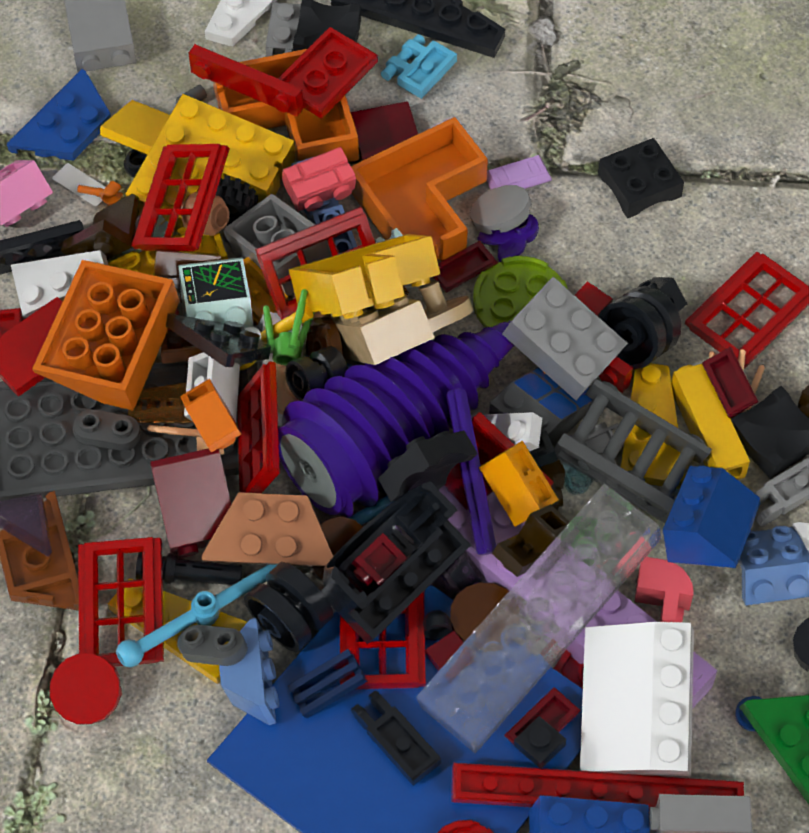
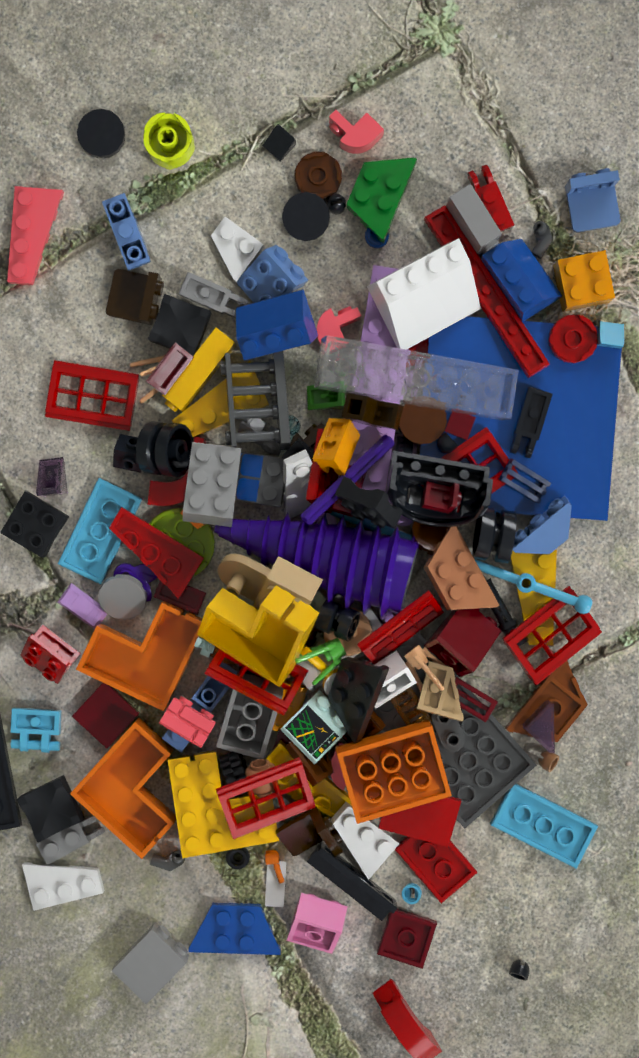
camera: 125 degrees left, 30 degrees up
red tile [50,653,122,725] -> none
yellow tile [100,100,170,155] -> none
dark grey plate [177,625,248,666] -> none
orange slope [180,379,241,452] -> none
red plate [188,44,303,117] -> none
red tile [278,27,378,119] -> none
dark red tile [504,687,581,745] -> none
black plate [514,716,566,769] -> none
none -> red bracket [20,625,81,684]
none -> clear purple slope [36,457,68,497]
none -> medium azure tile [58,478,143,585]
none -> red wing [109,507,205,599]
none -> tan wing [416,661,464,722]
none -> dark red tile [455,676,498,722]

